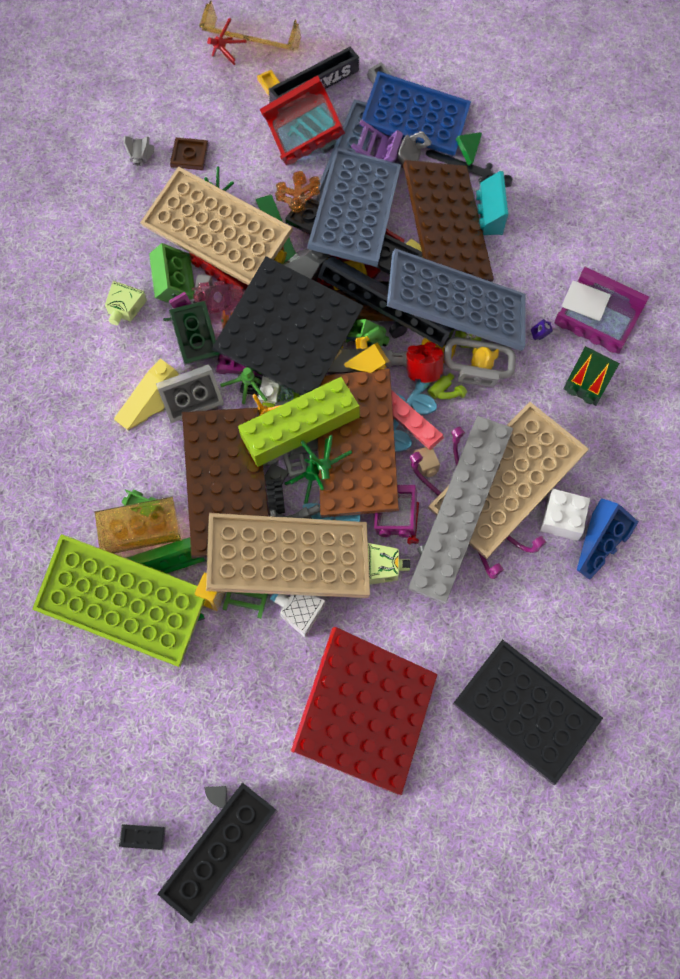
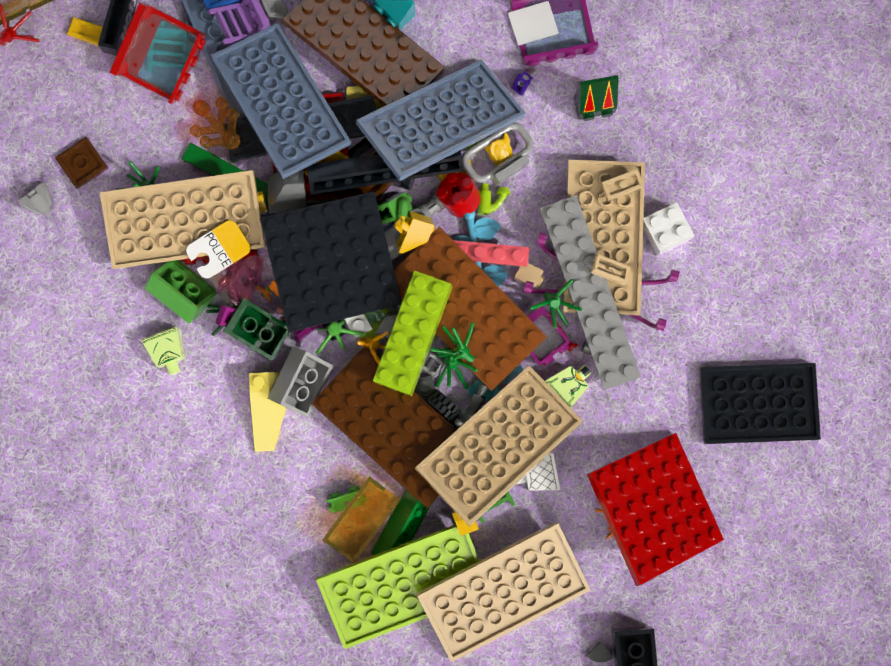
camera: 45 degrees left, 15 degrees up
blue wedge [577,498,639,579] -> none
none -> piece [186,221,251,278]
none -> tan plate [416,521,590,662]
none -> green plant [530,279,582,329]
none -> tan tile [590,254,630,286]
none -> tan plate [601,169,645,201]

